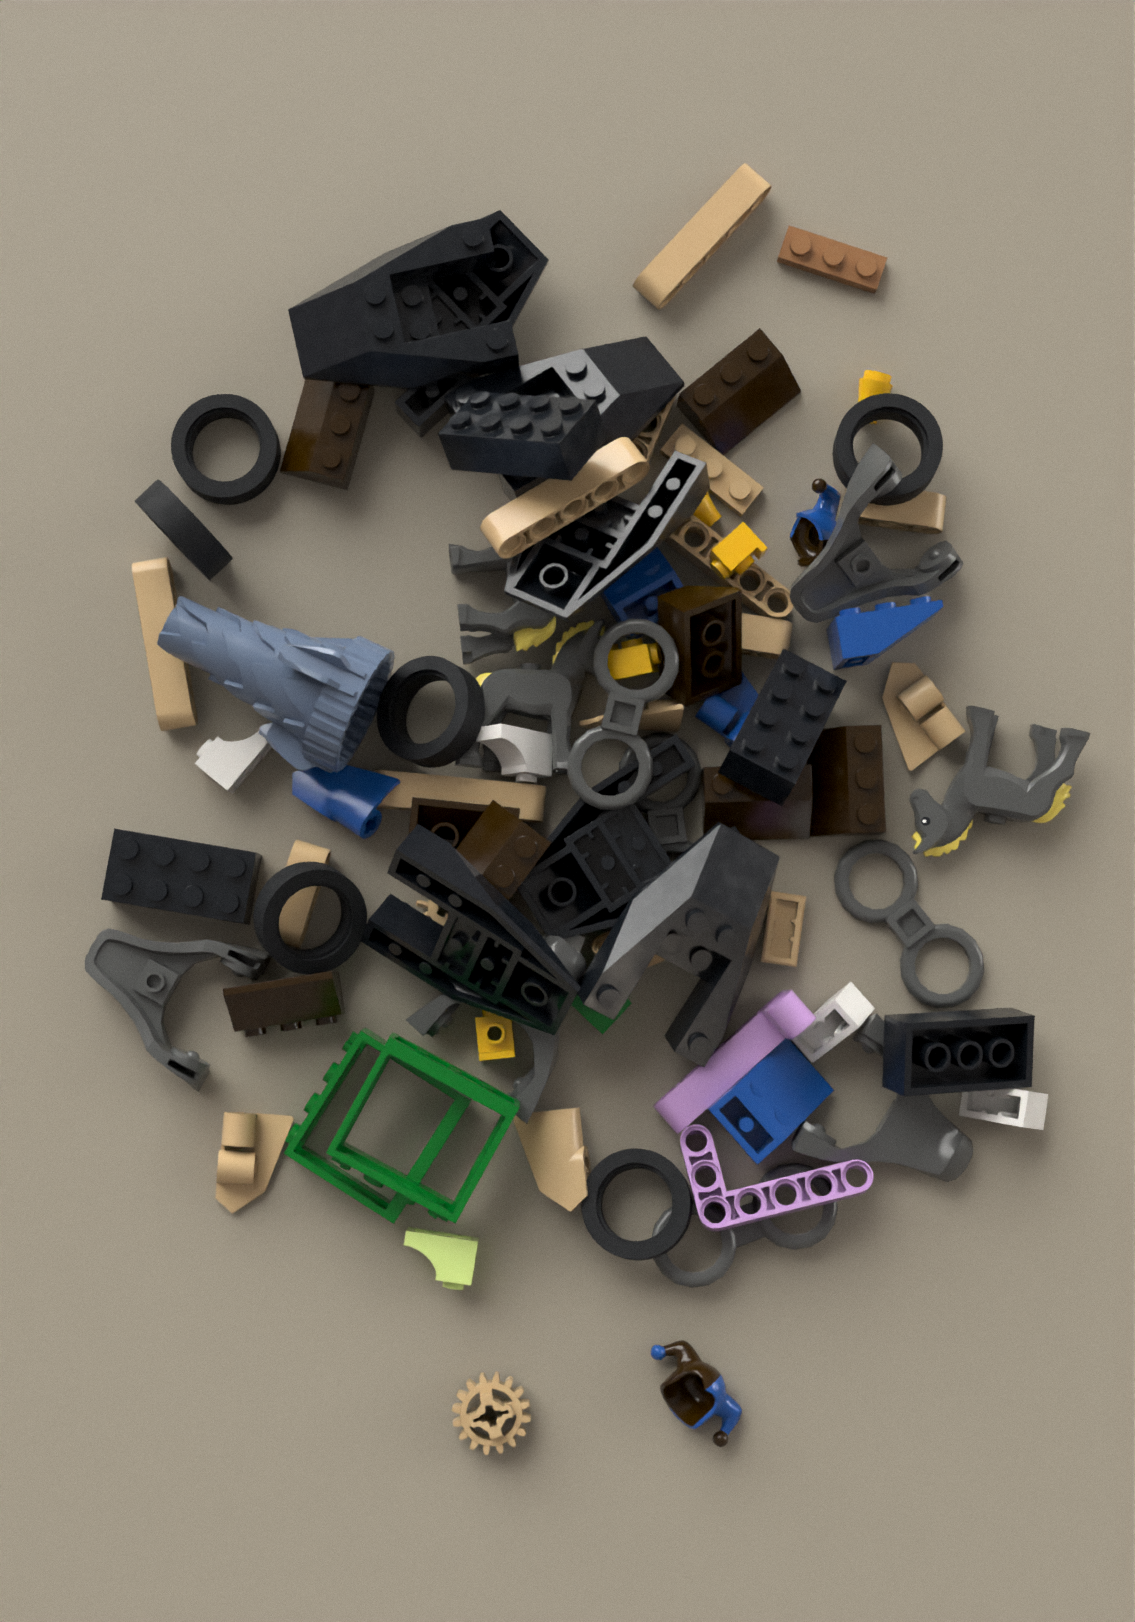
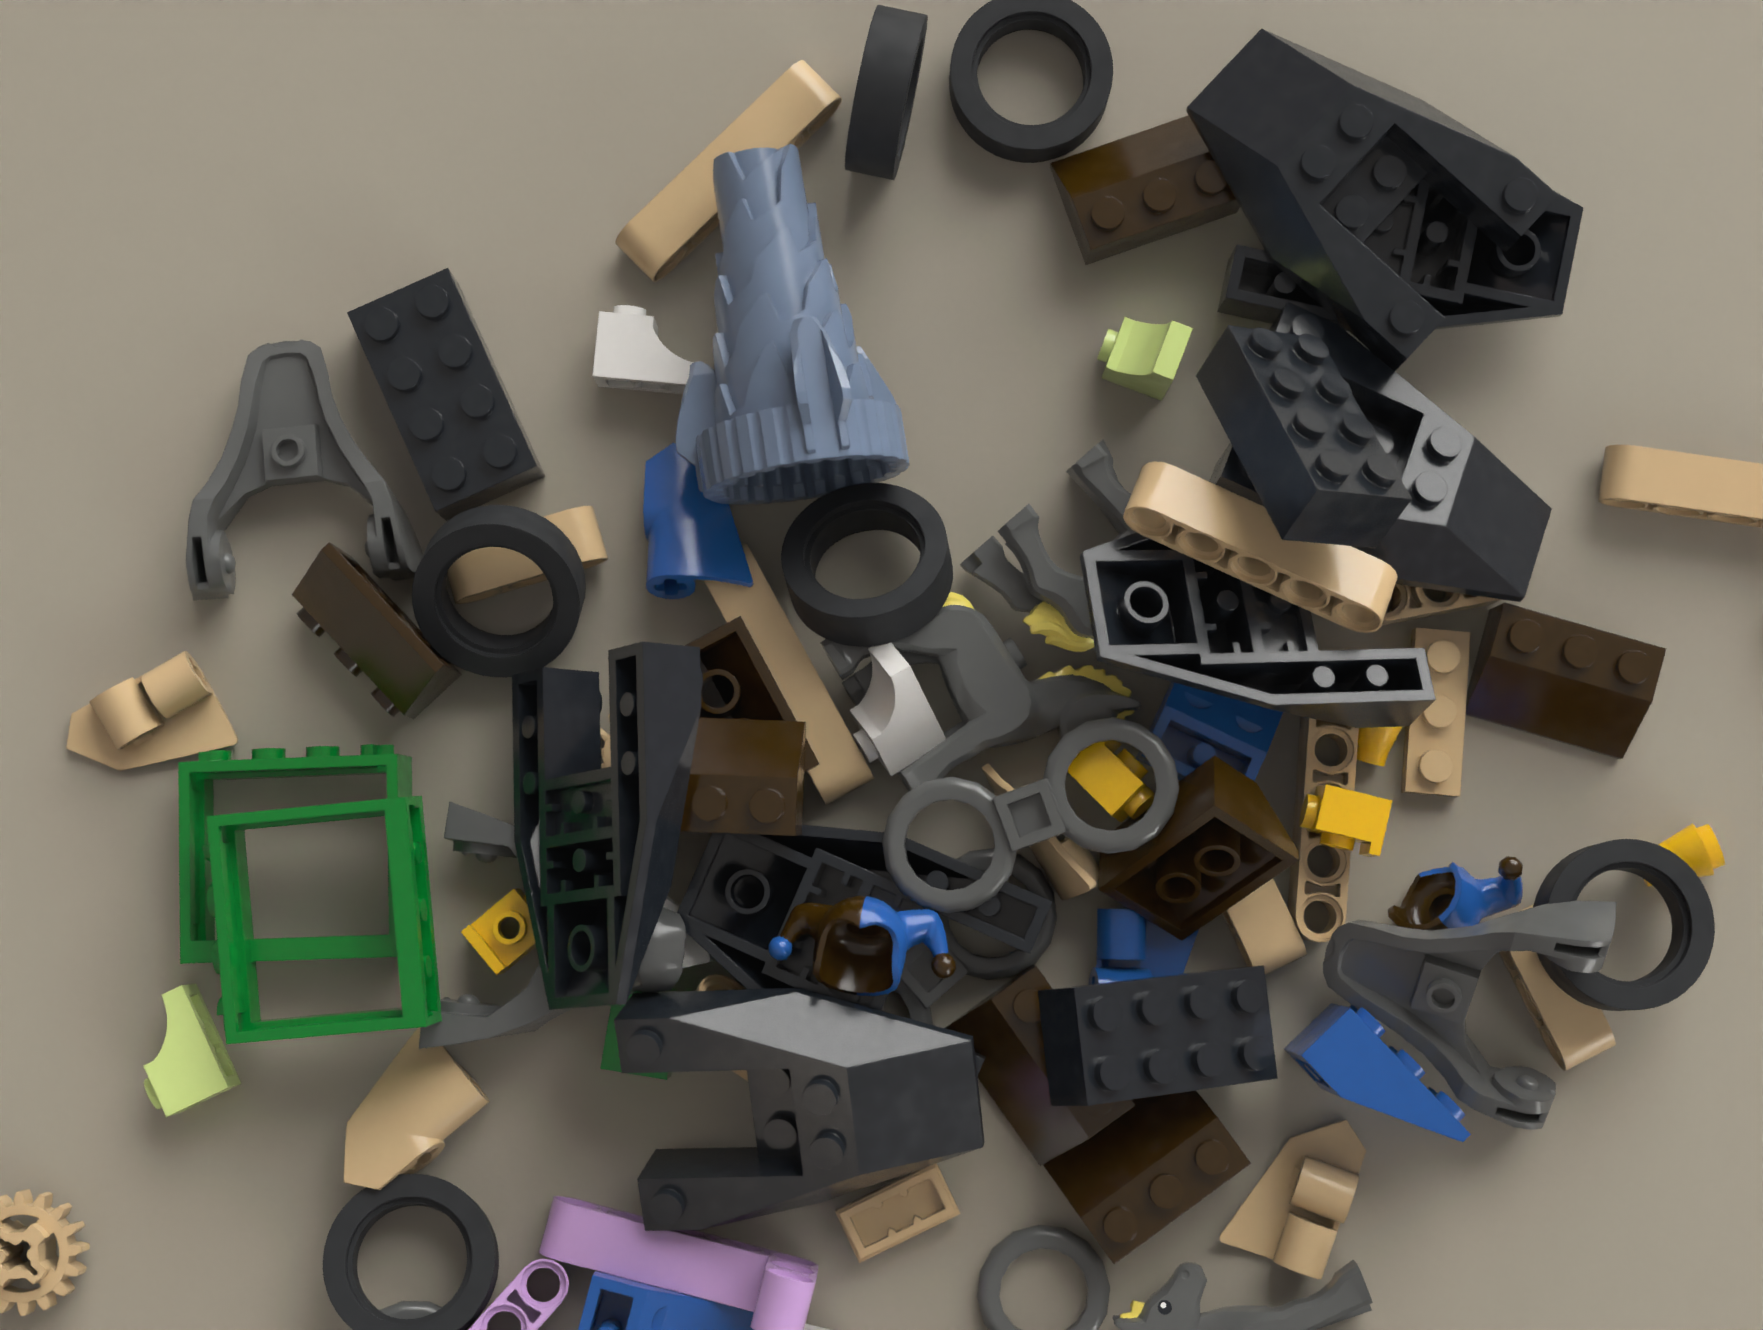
camera: 60 degrees right, 0 degrees up
none -> dark brown piece [768,896,956,996]
none -> yellowish green arch [1097,317,1193,401]

